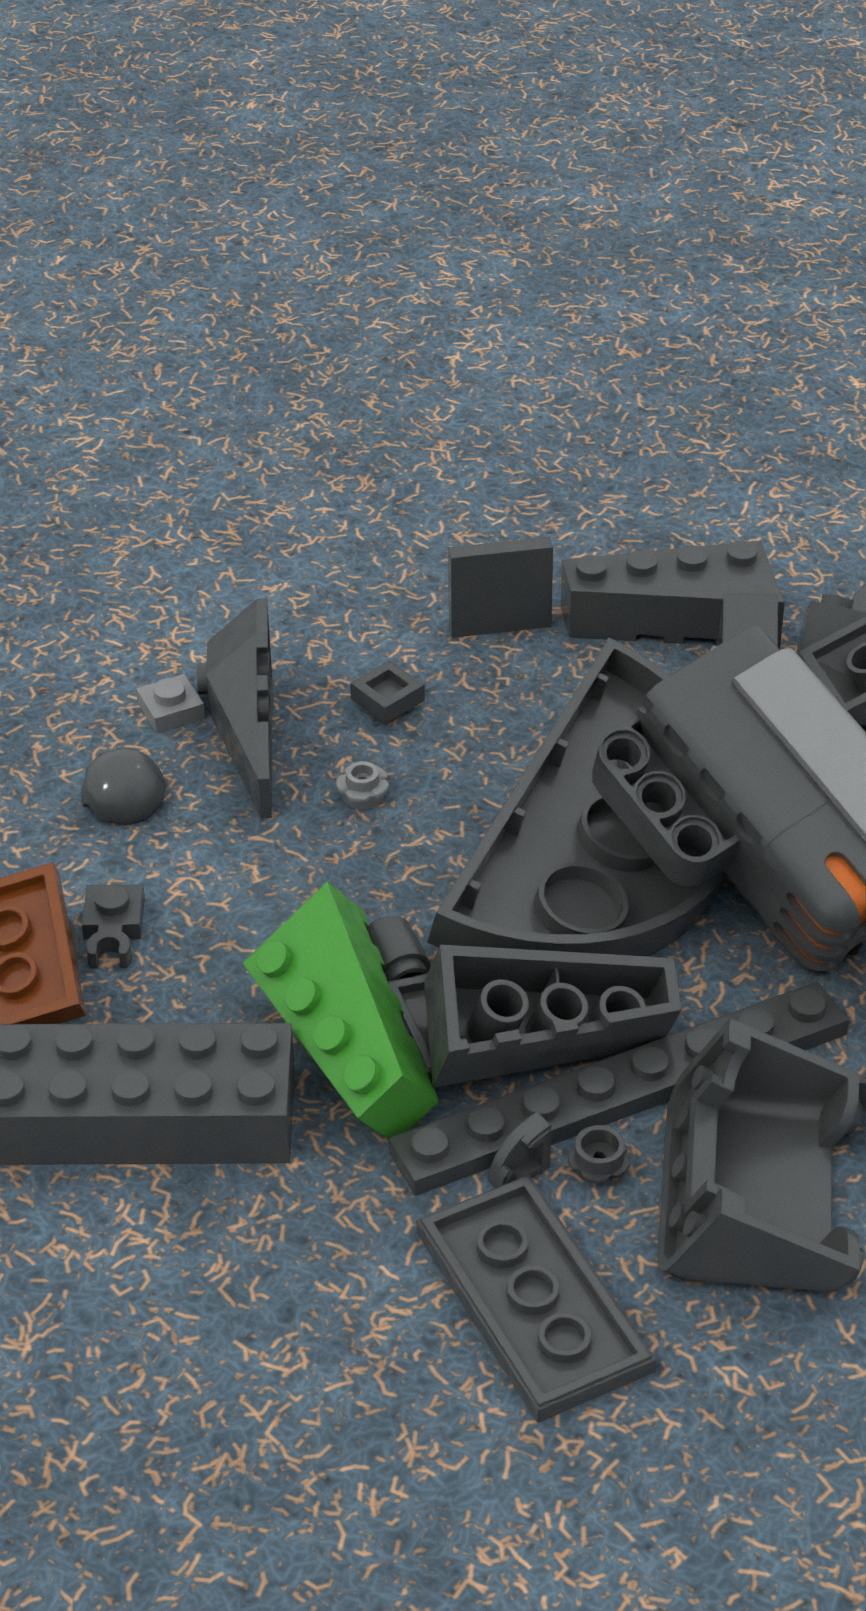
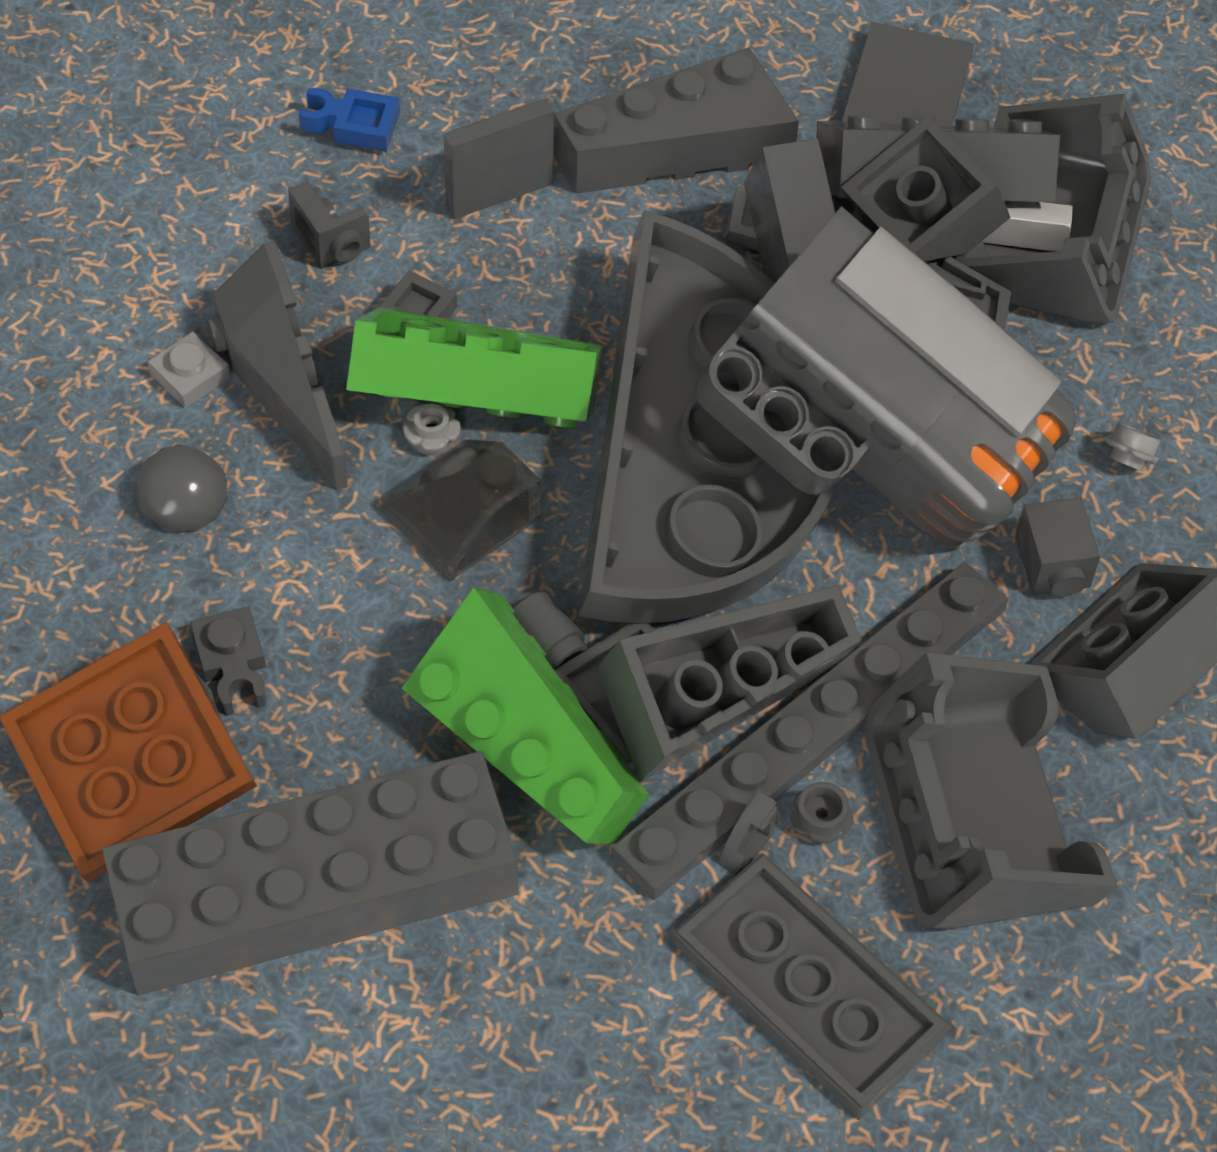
camera: 20 degrees left, 15 degrees up
none -> dark grey bracket [288,181,370,269]
none -> blue plate [299,88,400,152]
none -> bright green wedge [346,307,604,428]
none -> clear smoke slope [374,439,541,582]

